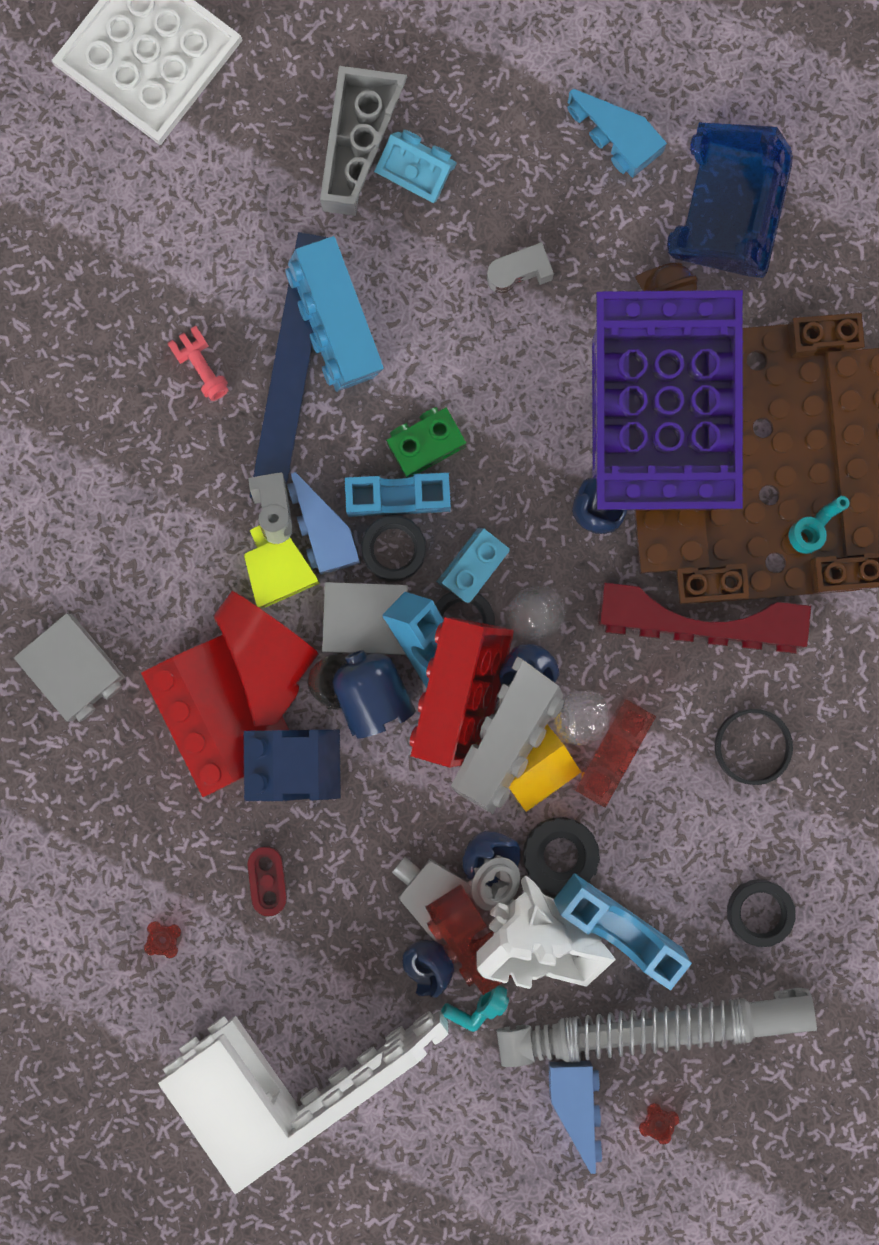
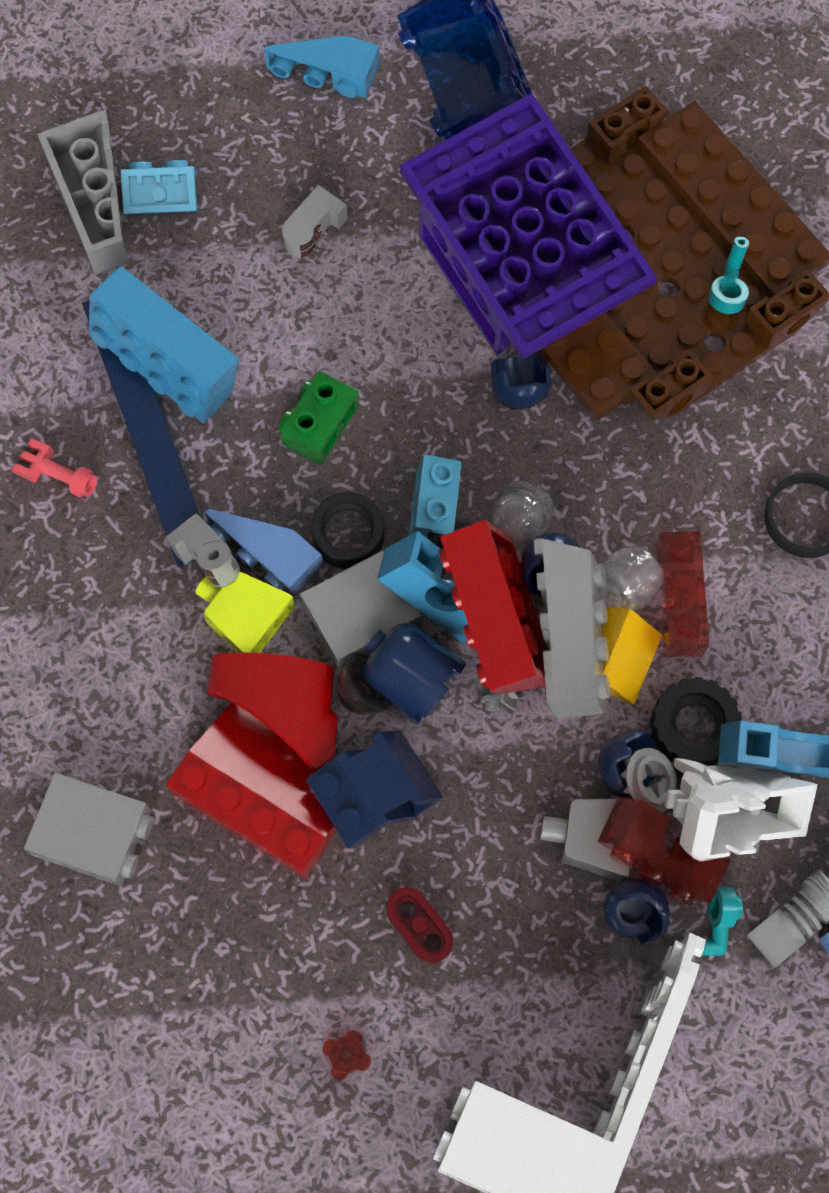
camera: 30 degrees left, 15 degrees down
dark azure arch [345,473,451,517] -> none
dark red arch [598,583,811,654] -> none

